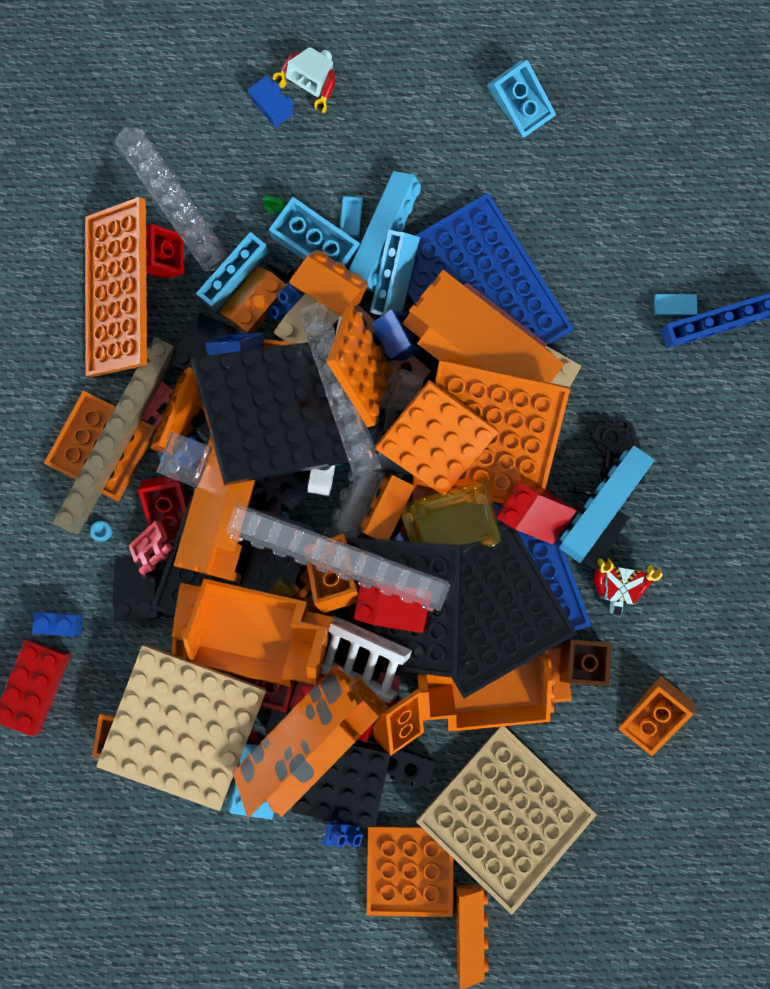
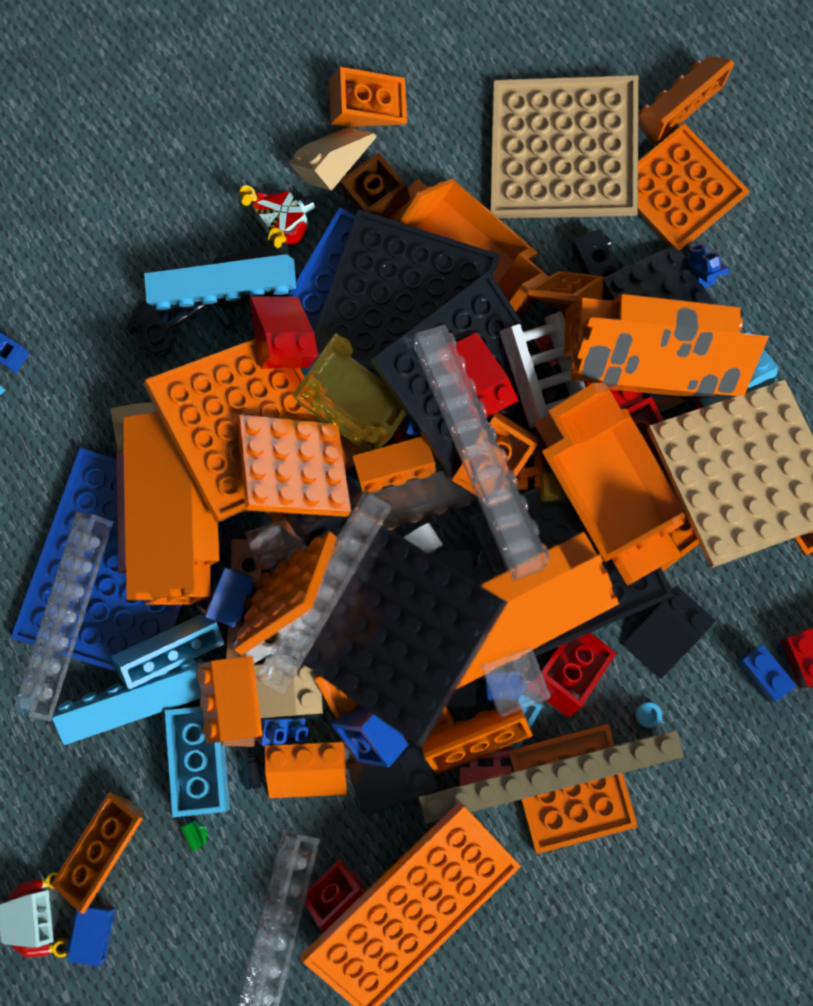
camera: 130 degrees left, 5 degrees down
coral plate [129,521,173,575] -> none
medium azure brick [196,232,269,313] -> none
medium azure tile [339,196,363,239] -> none
none -> clear brick [13,512,113,721]
none -> orange slope [51,792,144,914]
none -> tan slope [289,127,376,191]

